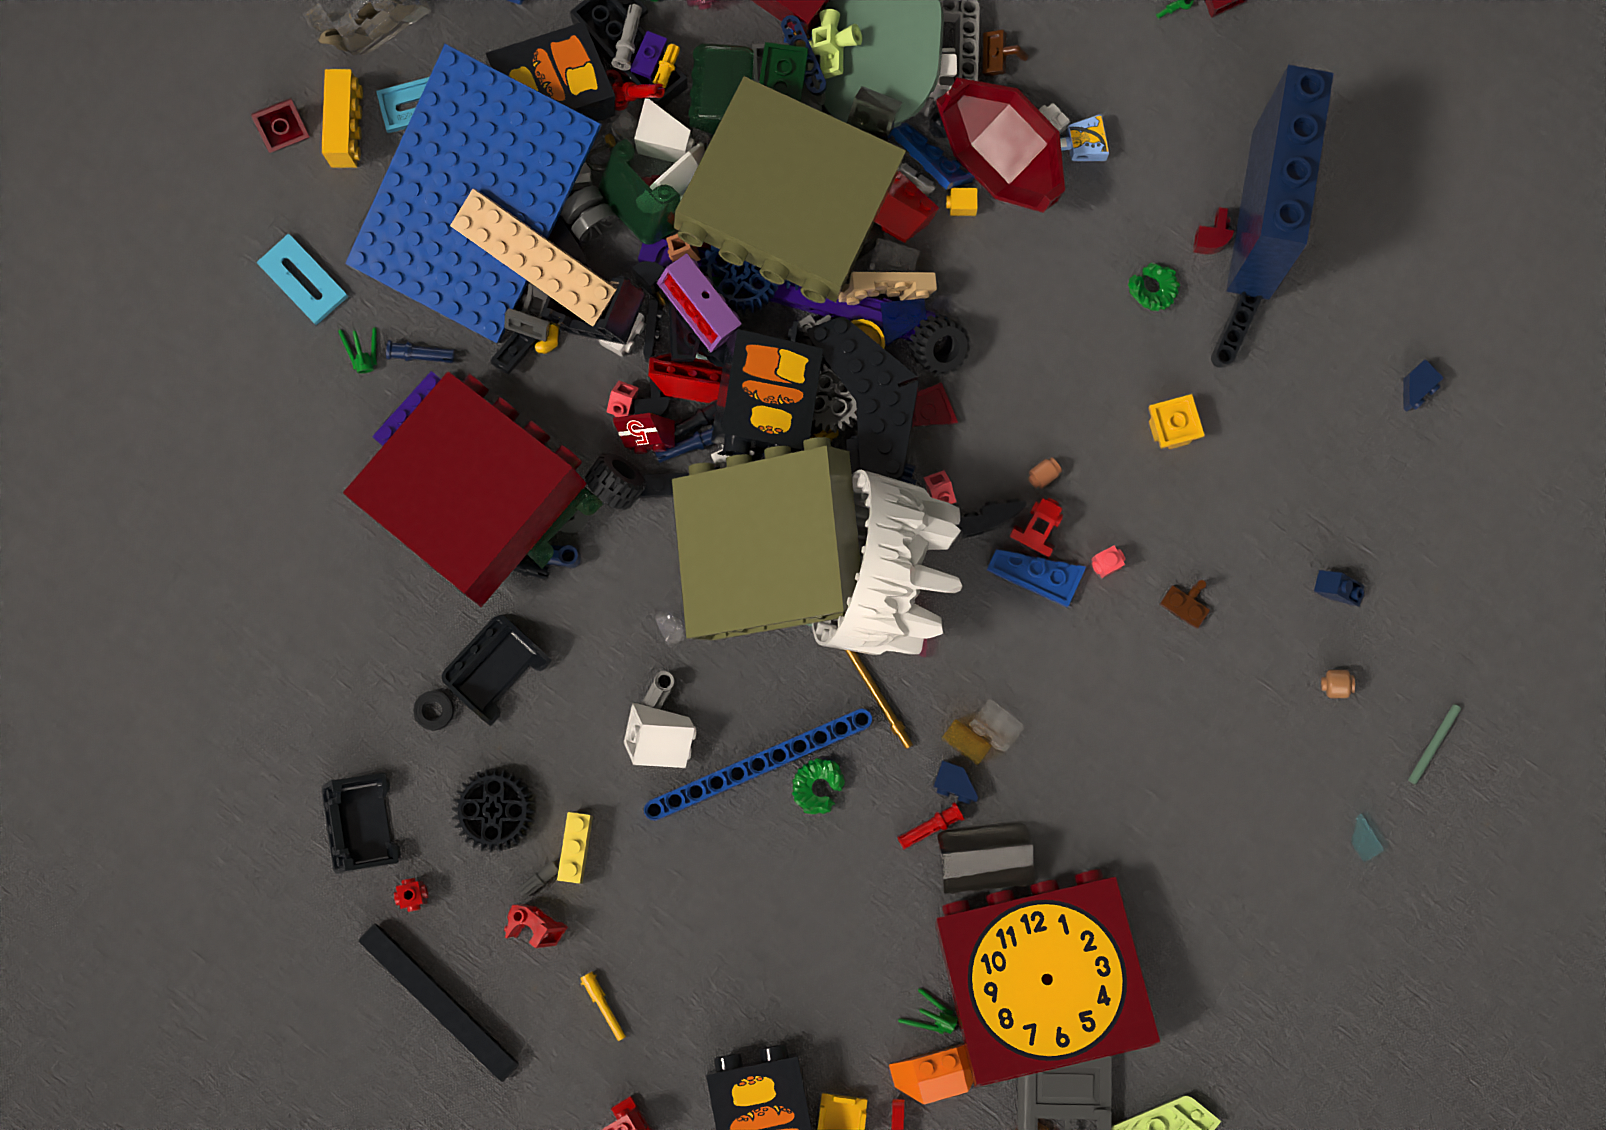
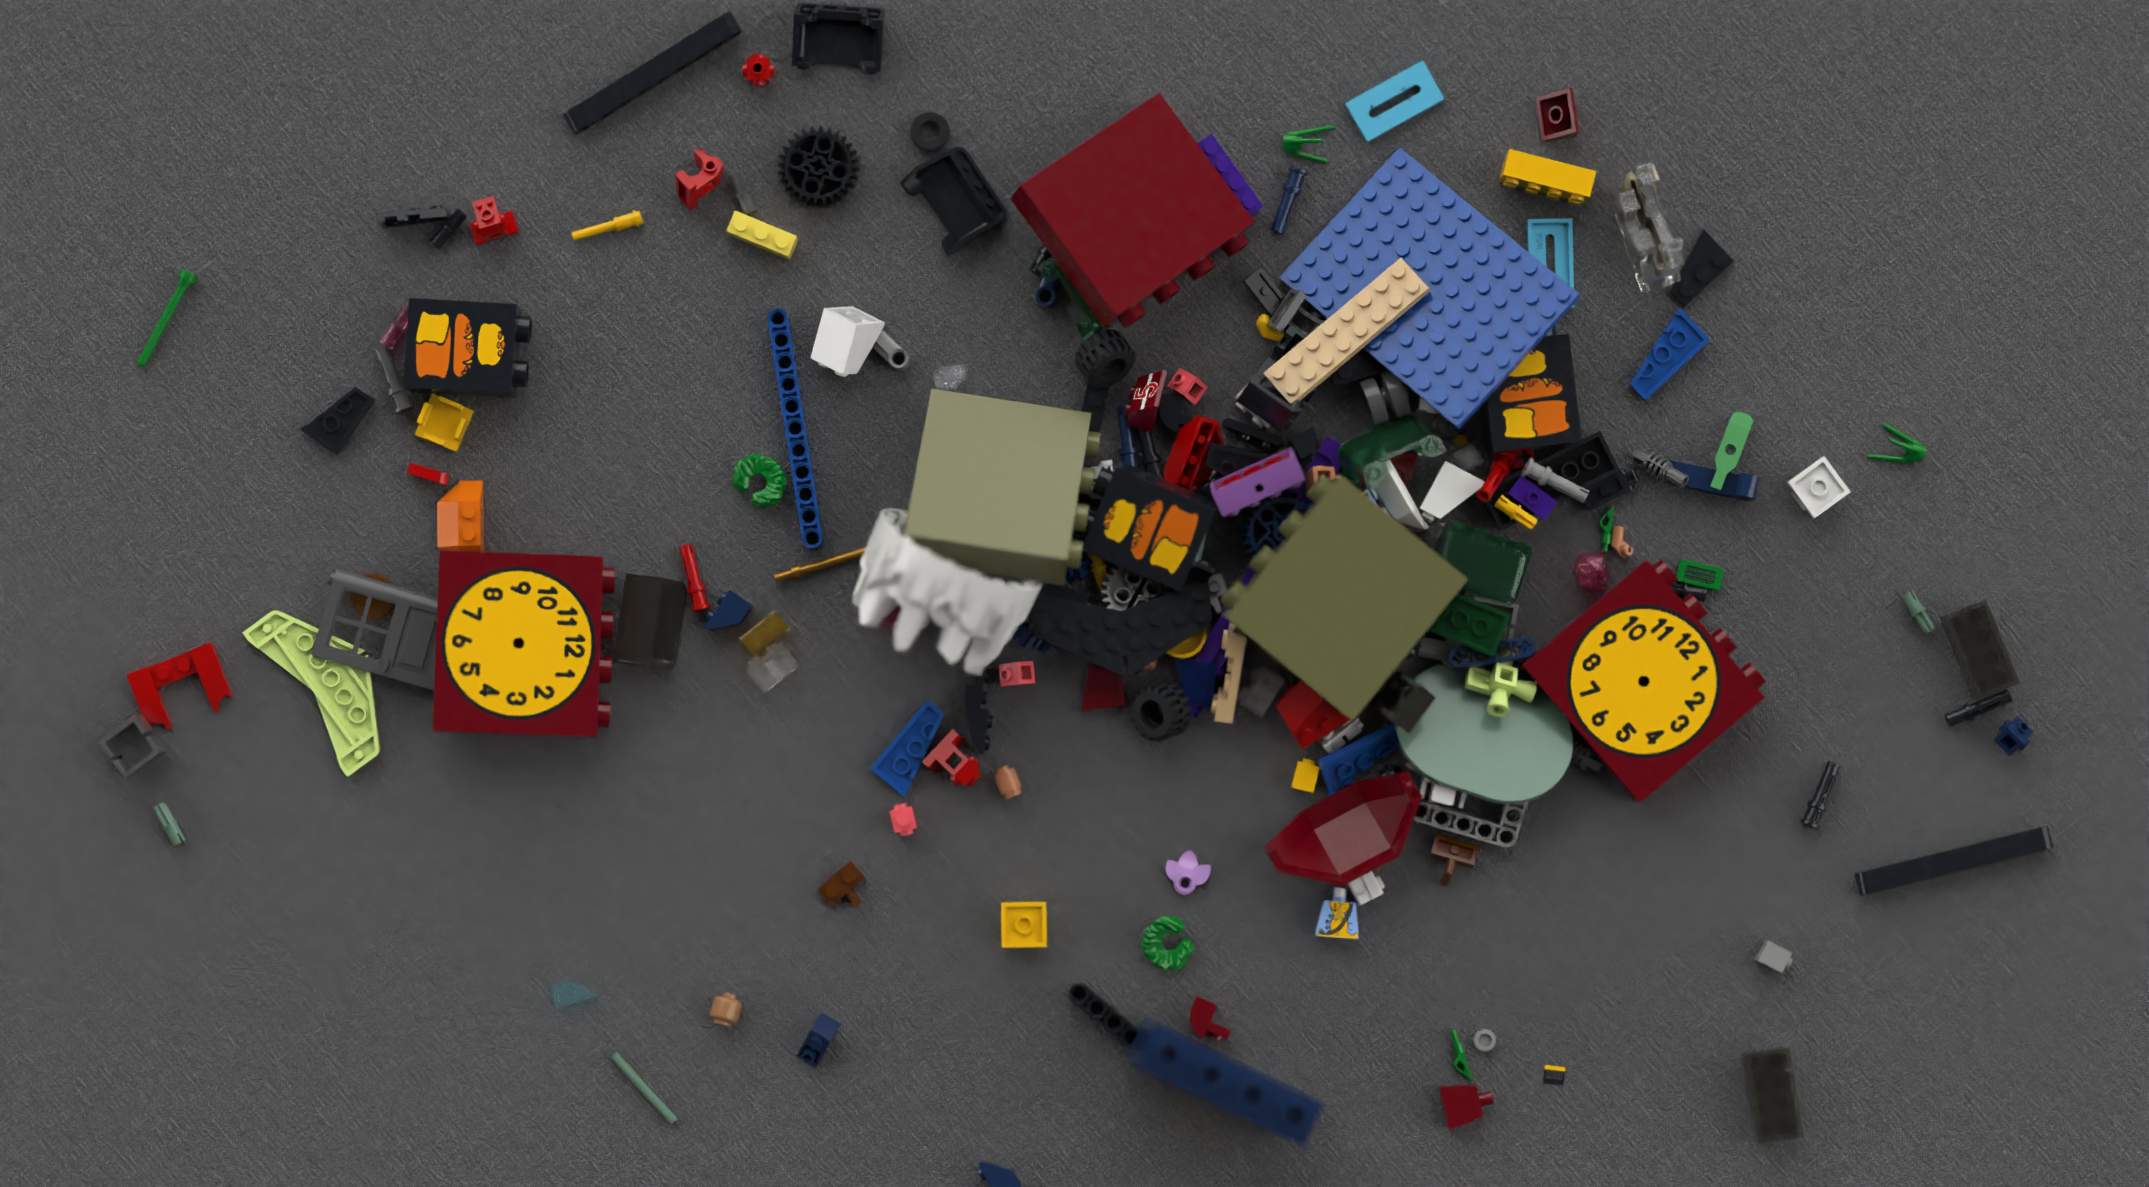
camera: 105 degrees right, 5 degrees up
green plant [898,988,958,1035] -> none
none -> lavender plate [1166,850,1211,895]

